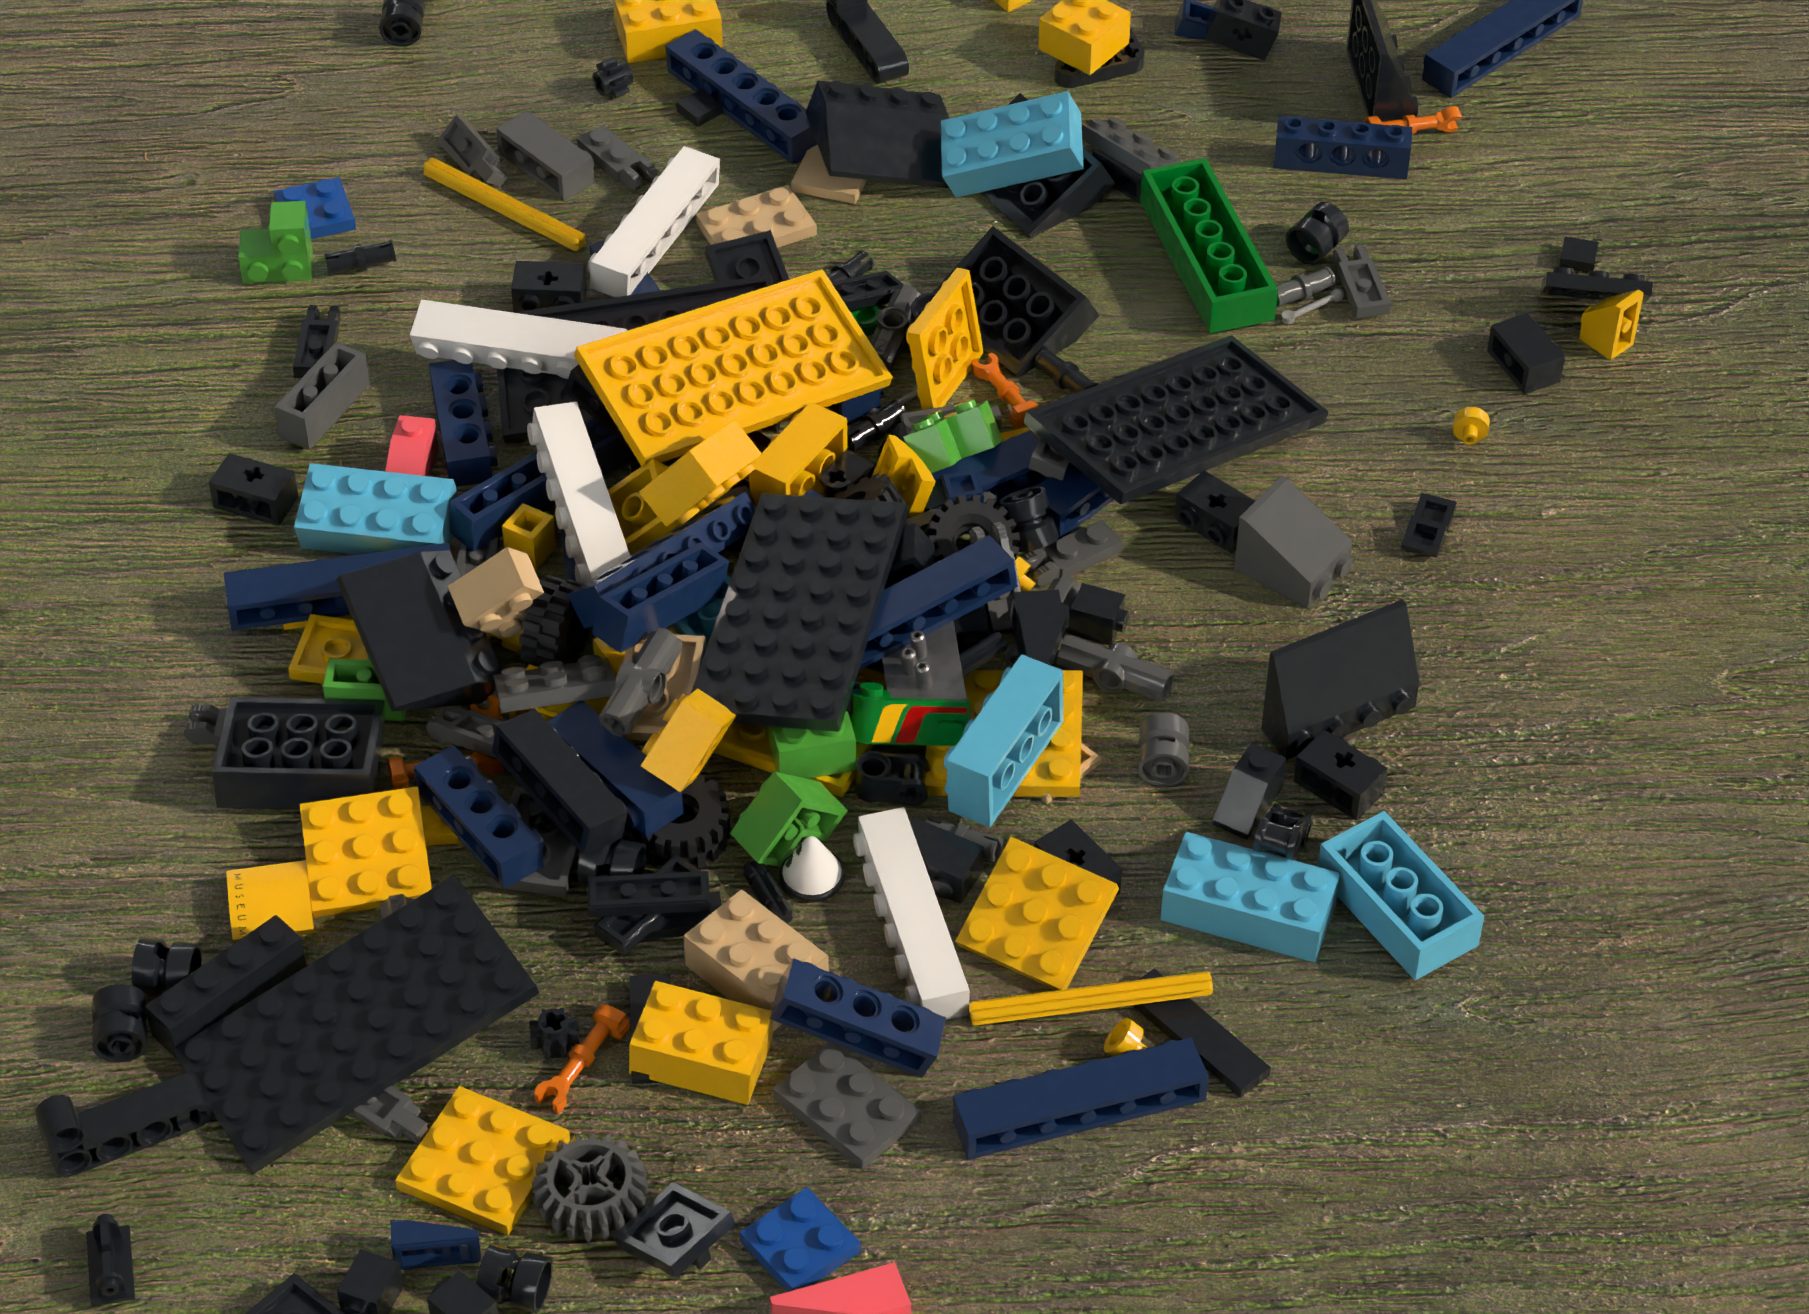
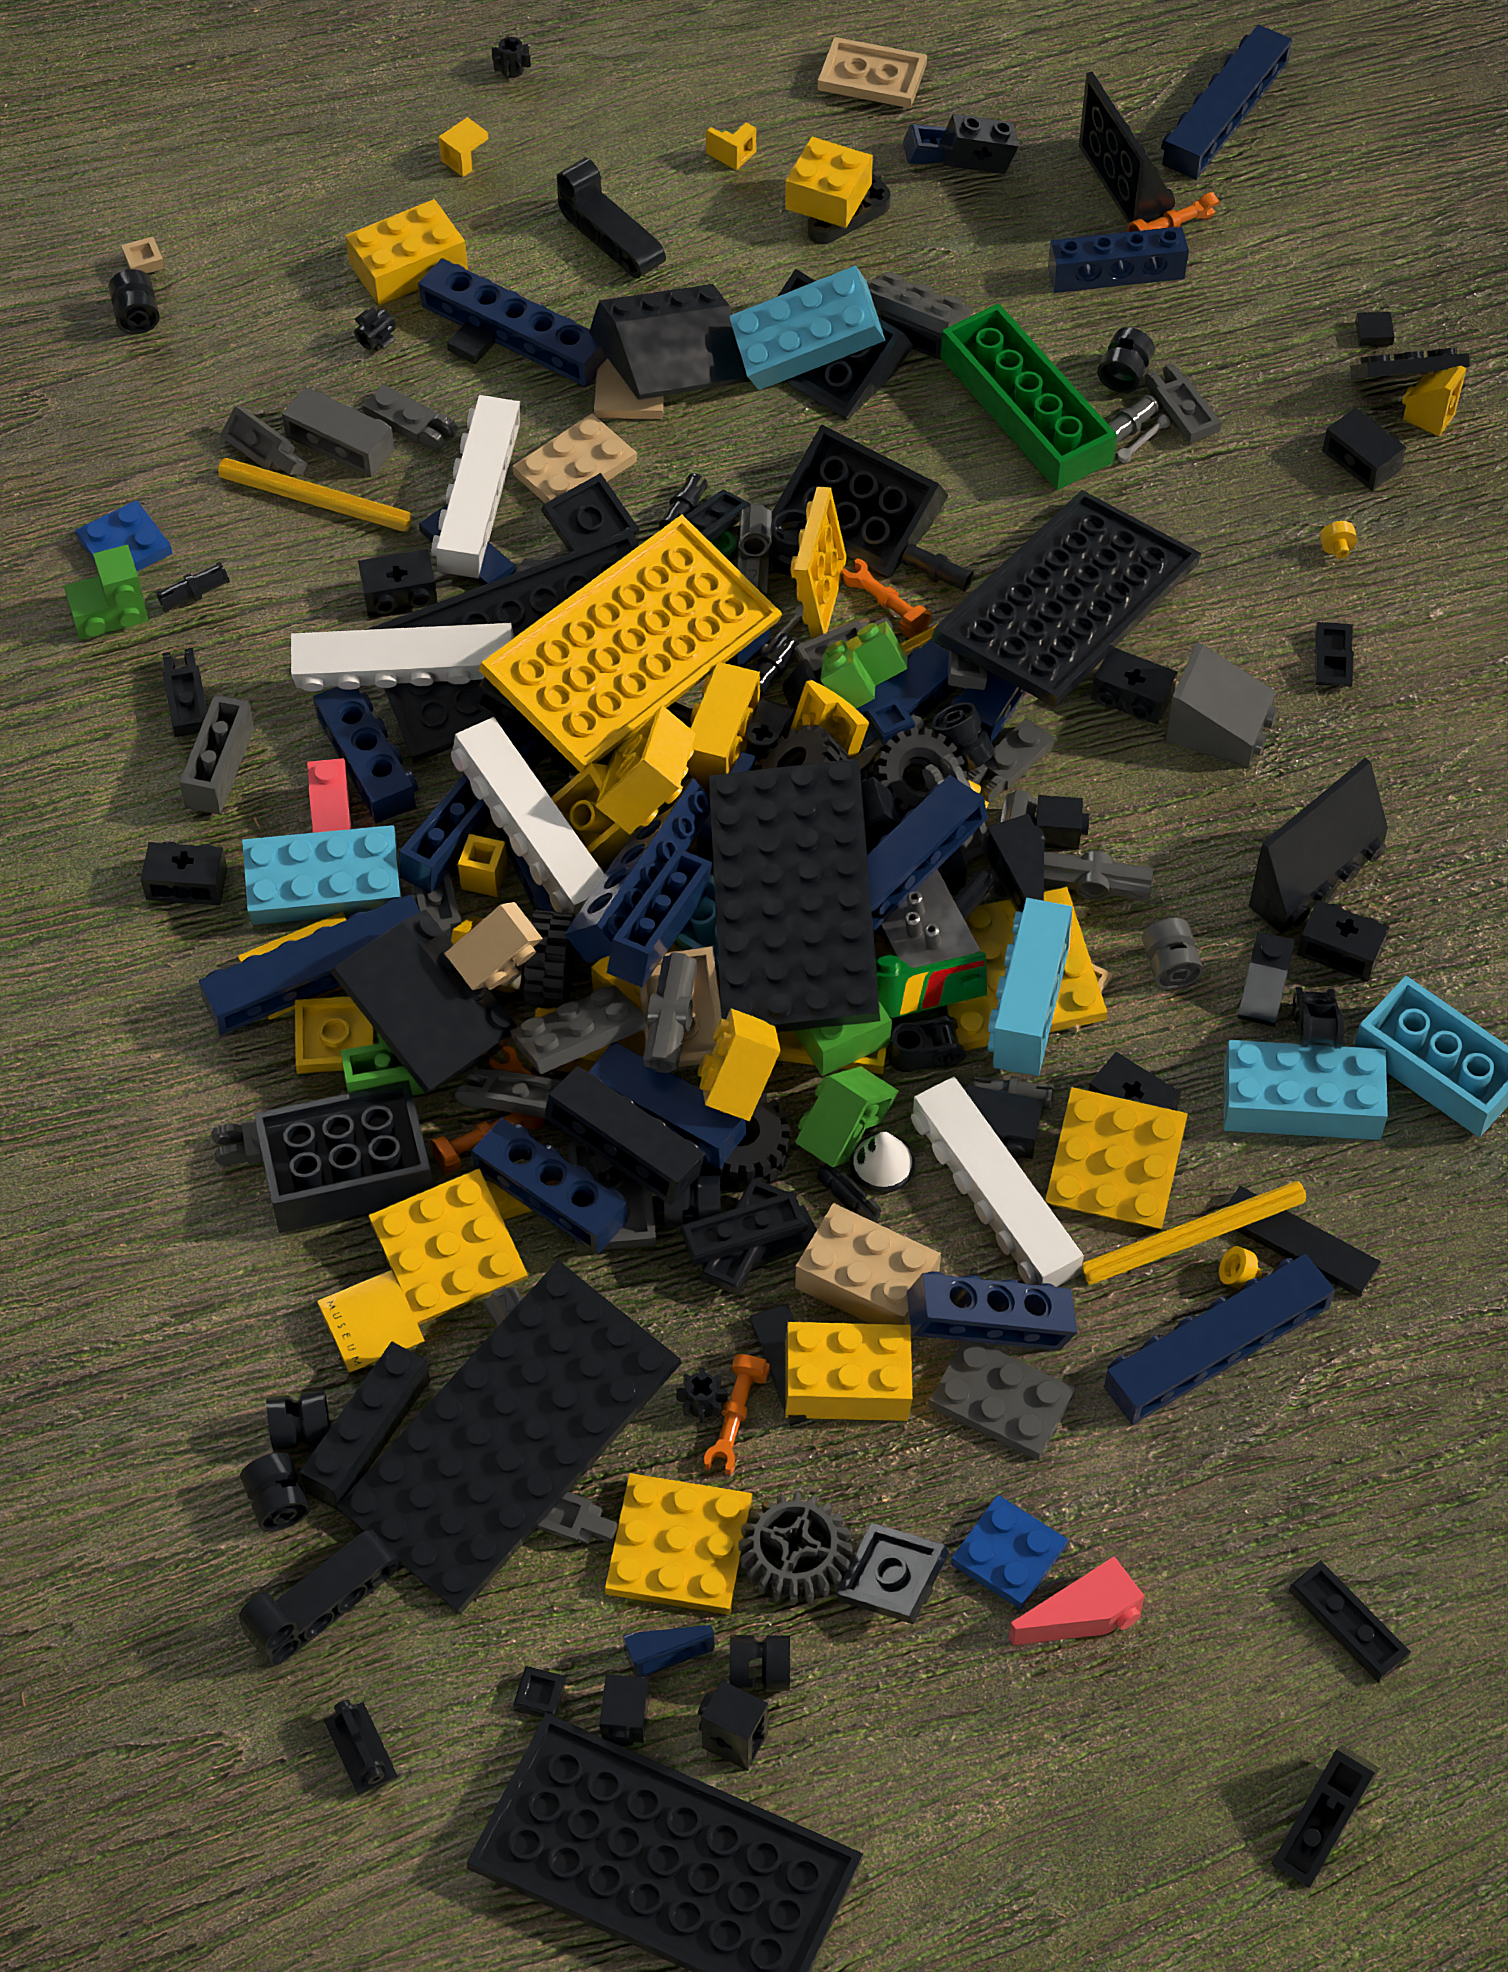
camera: 15 degrees left, 10 degrees up
none -> black tile [513,1666,567,1718]

